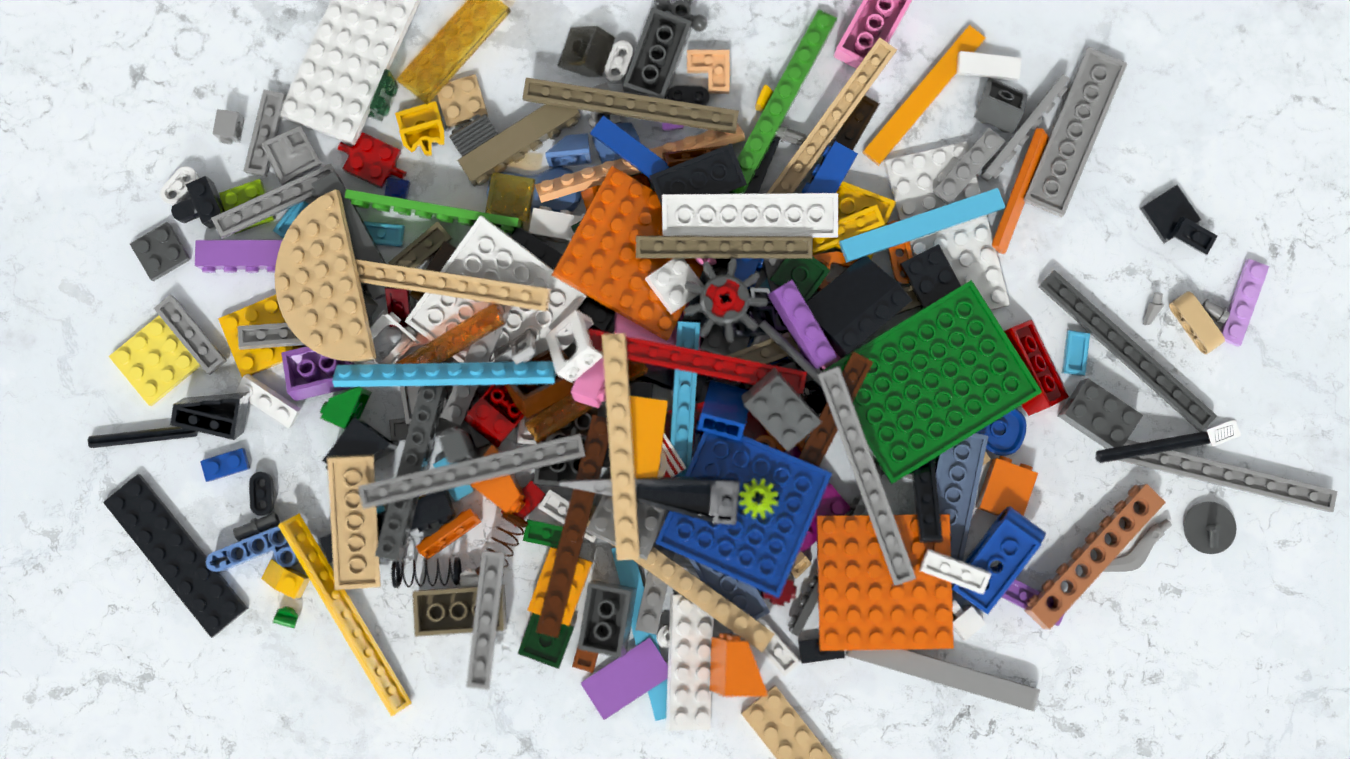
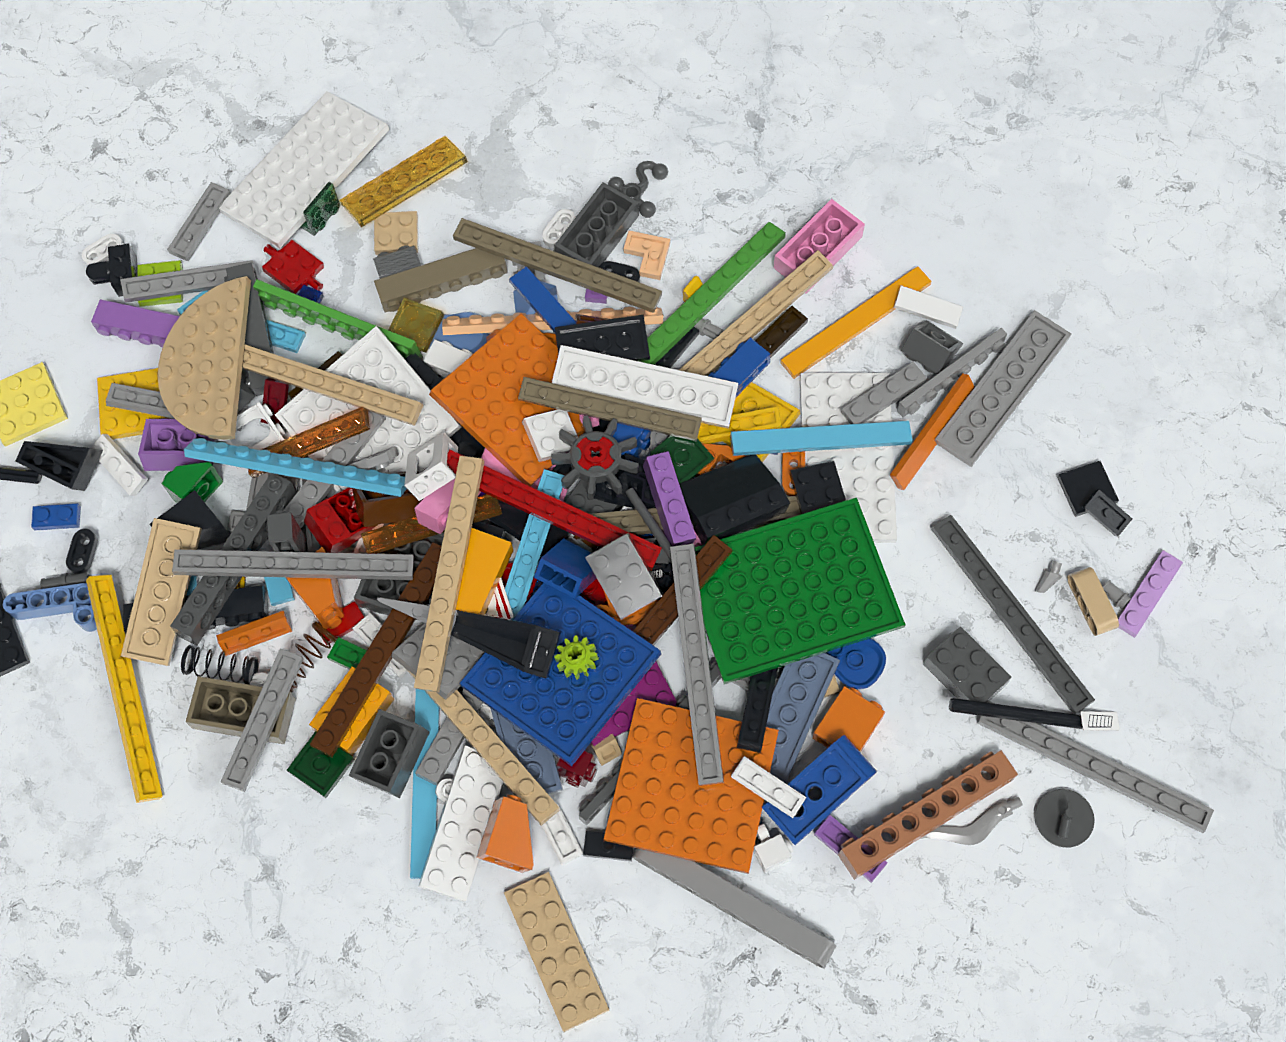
camera: 20 degrees right, 15 degrees down
dark grey plate [130,222,191,282] -> none
light grey plate [154,294,227,375] -> none
light grey brick [212,109,244,144] -> none
light grey plate [261,126,321,186] -> none
yellow slope [261,559,310,599] -> none
green plate [273,607,299,629] -> none
dark tan plate [388,221,452,268] -> none
yellow plate [395,101,444,156] -> none
medium blue slope [545,133,592,168] -> none
clear smoke slope [557,26,615,77] -> none
dark orange tile [572,647,599,673] -> none
medium lavender sticker [581,638,668,720] -> none
red slope [1004,319,1069,416] -> none
medium azure tile [1062,330,1090,376] -> none

